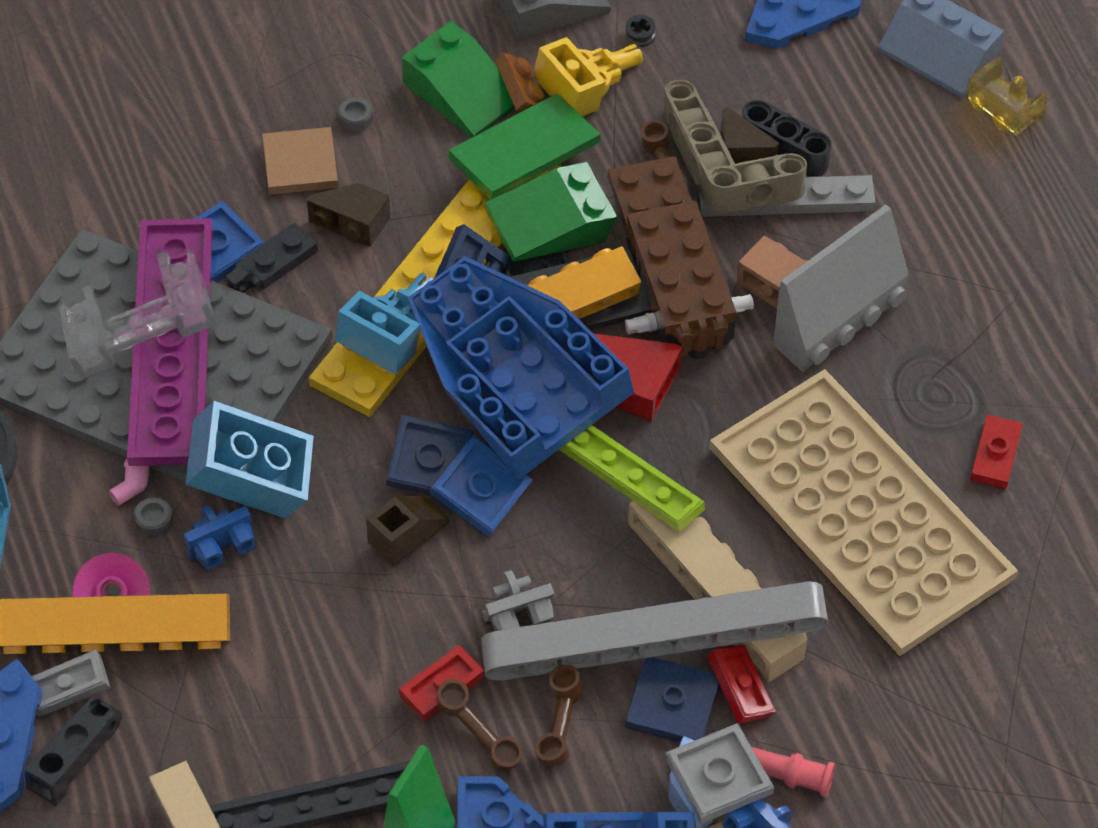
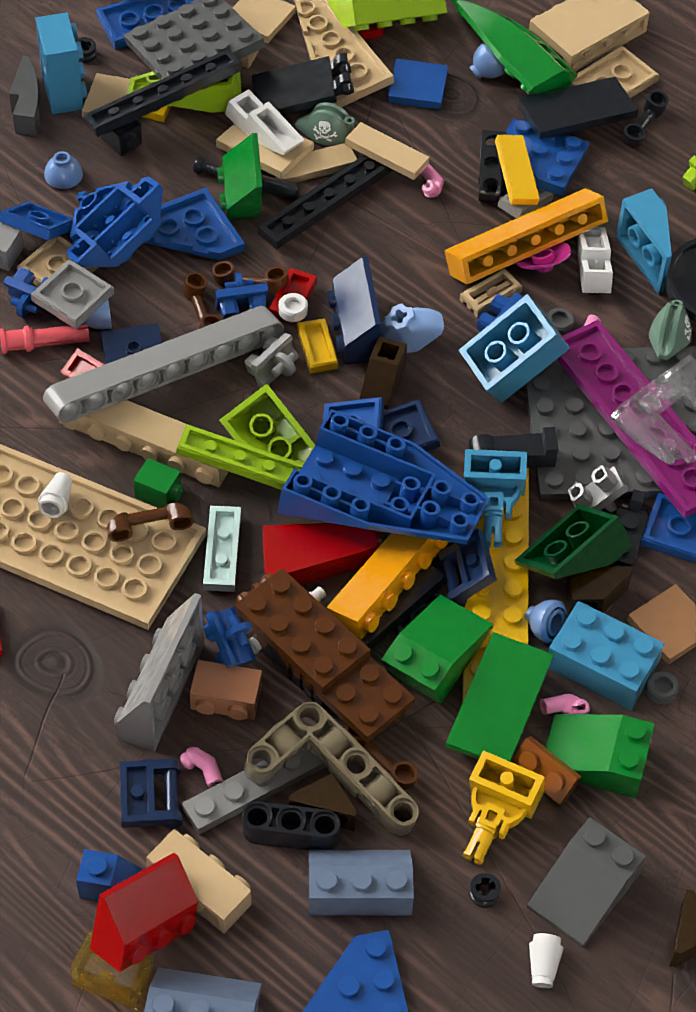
camera: 150 degrees right, 0 degrees up
none -> white cone [38,472,72,518]
none -> blue slope [76,849,144,901]
none -> red slope [90,853,198,972]
none -> reddish brown bar [106,503,194,542]
none -> dark blue plate [120,759,183,828]
none -> green brick [133,458,184,508]
none -> tan brick [146,829,252,934]
none -> bright pink arm [180,747,223,788]
none -> light aqua plate [203,506,241,592]
none -> blue hips [203,607,256,668]
none -> blue hips [215,272,268,319]
none -> lime wedge [219,384,315,464]
none -> white tile [279,293,308,322]
none -> yellow tile [297,318,338,374]
none -> sand blue slope [309,850,414,916]
none -> slope [327,257,381,364]
none -> light blue piece [381,303,444,353]
none -> bright pink arm [420,164,444,198]
none -> tan tile [459,268,522,318]
none -> black leg [468,427,558,468]
none -> yellow tile [495,135,540,205]
none -> dark green slope [514,504,632,579]
none -> medium blue brick [525,600,567,644]
none -> bright pink arm [540,694,590,715]
none -> dark azure brick [548,601,665,710]
none -> light grey hips [568,465,628,513]
none -> white slope [577,227,613,293]
none -> sand green hat [648,300,692,360]

